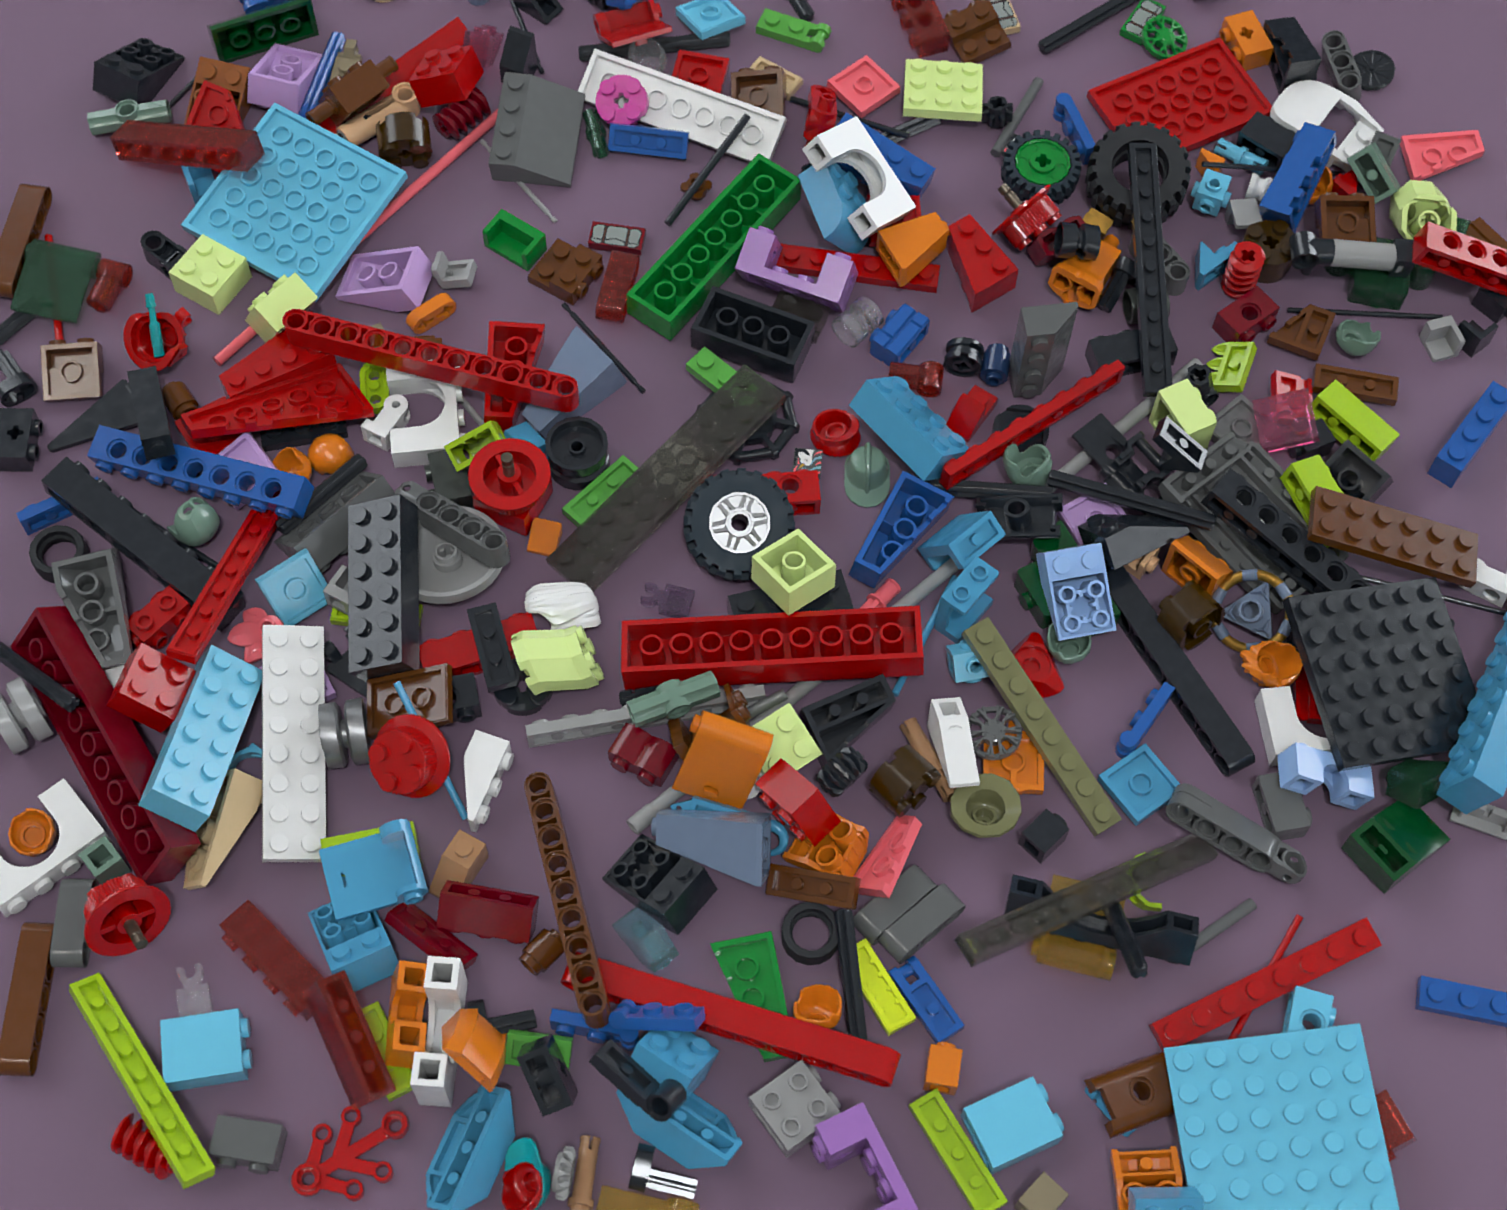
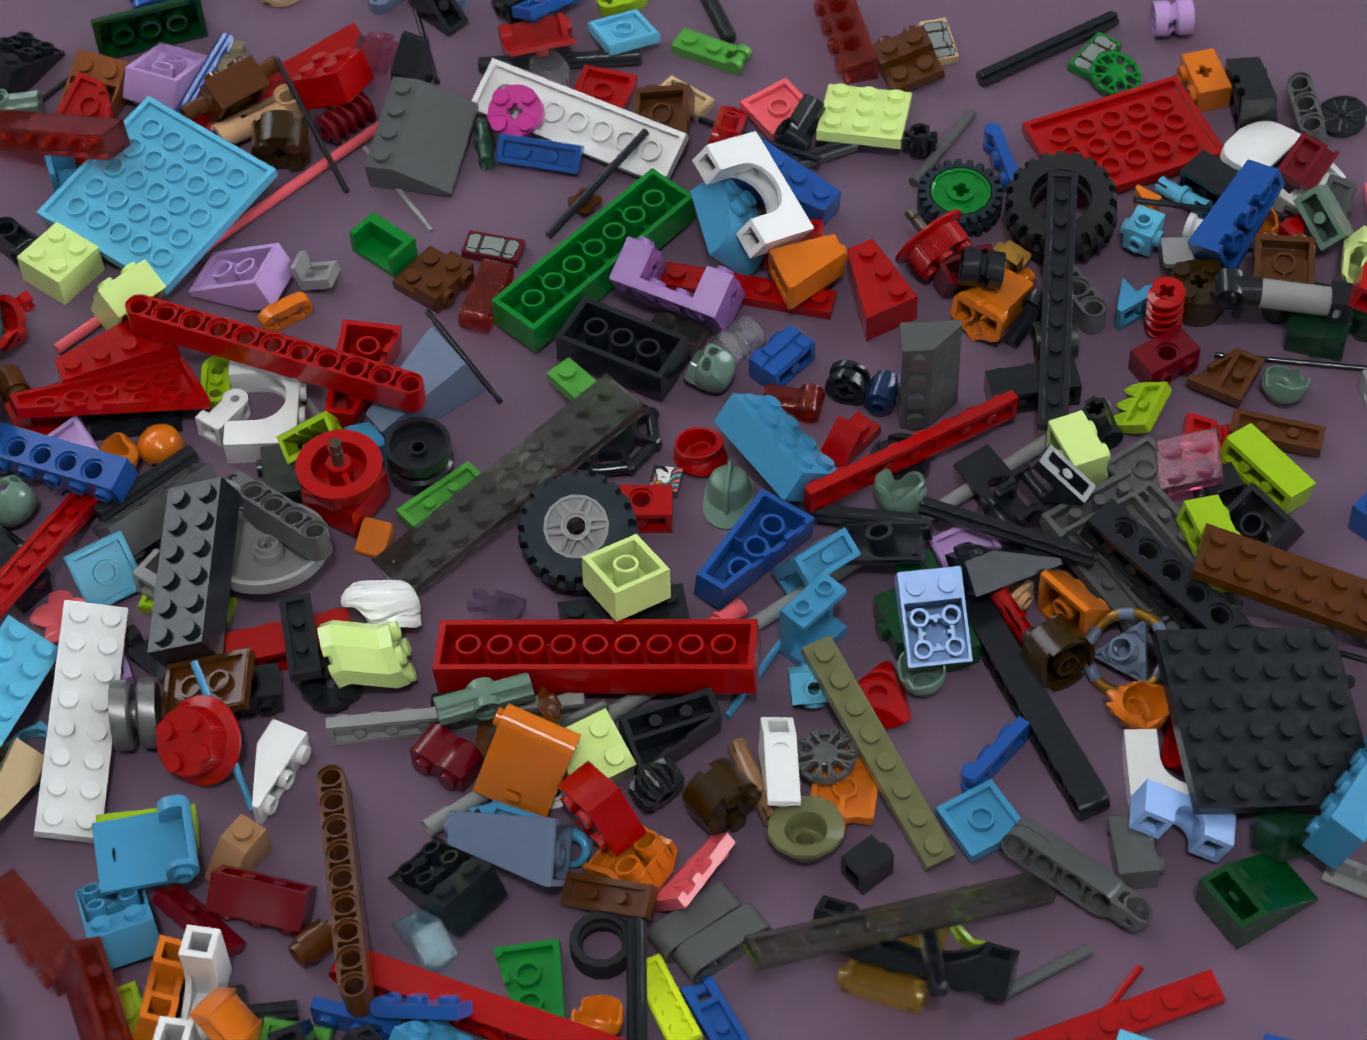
camera: 10 degrees right, 10 degrees down
none -> black axle [274,57,350,193]
none -> sand green helmet [684,343,736,393]
none -> black piece [774,94,826,151]
none -> red pin [989,586,1032,646]
none -> dark red plate [1278,132,1339,192]

